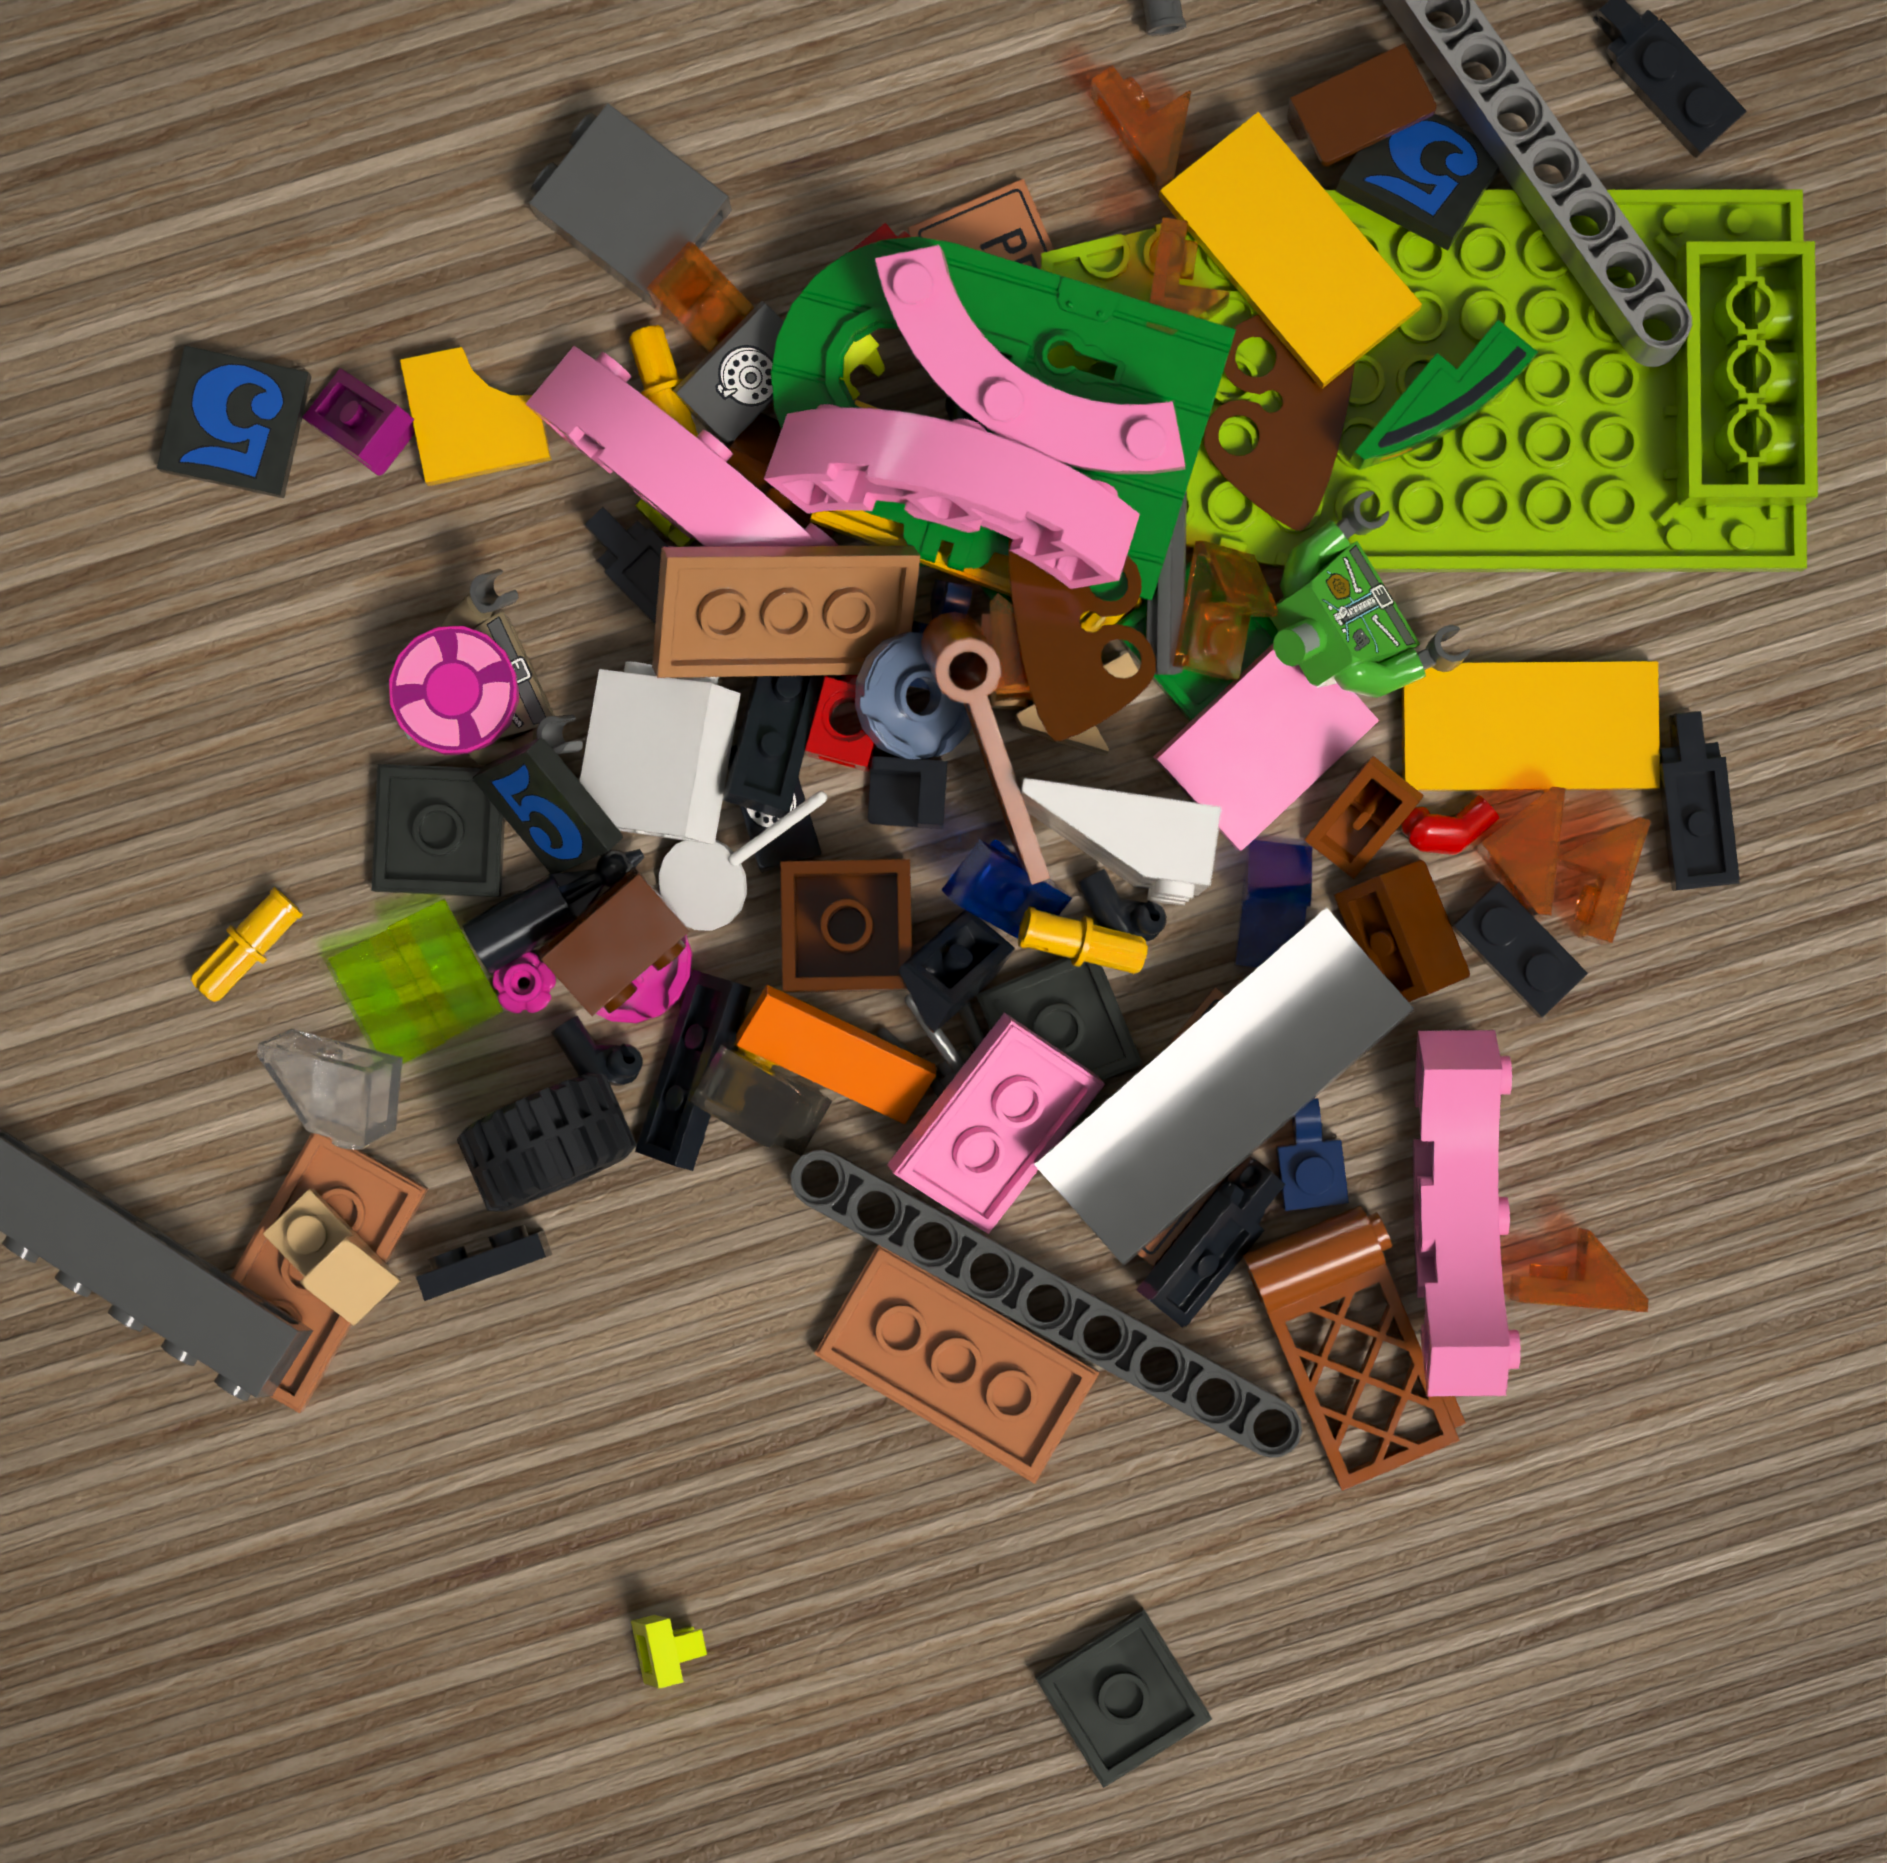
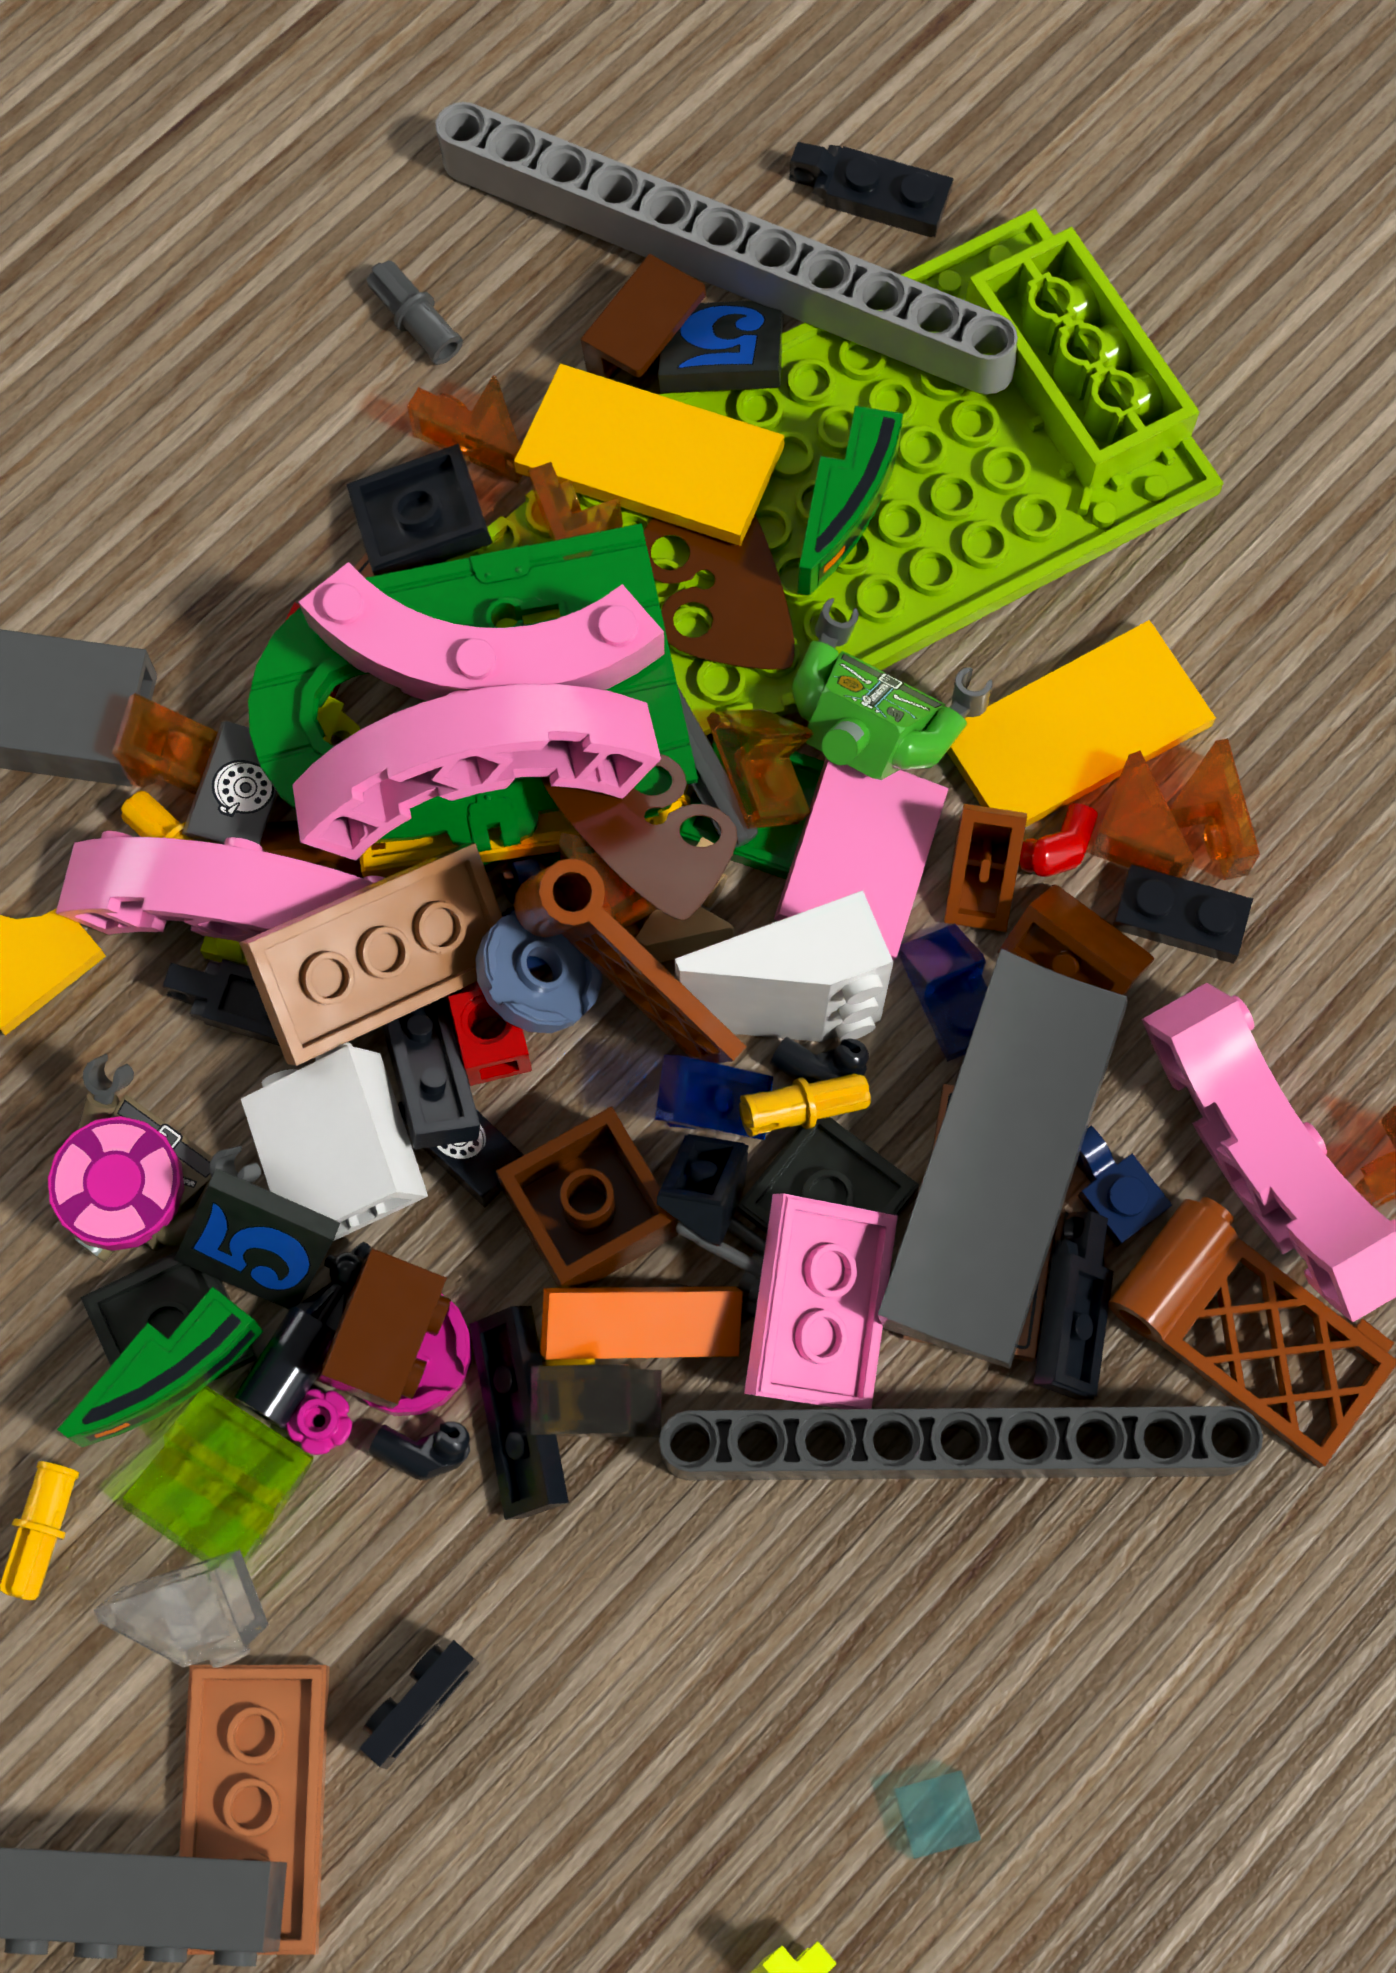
camera: 30 degrees left, 15 degrees down
tan slope [263,1189,402,1326] -> none
black tyre [457,1073,637,1212] -> none
white piece [659,791,827,931] -> none
nougat tile [814,1245,1099,1484] -> none
black panel [868,756,948,829] -> none
pearl dark grey tile [1035,1607,1212,1788] -> none
black hinge [1659,711,1740,891] -> none
none -> green slope [57,1287,264,1447]
none -> black tile [346,443,493,576]
none -> clear light blue tile [893,1770,981,1859]

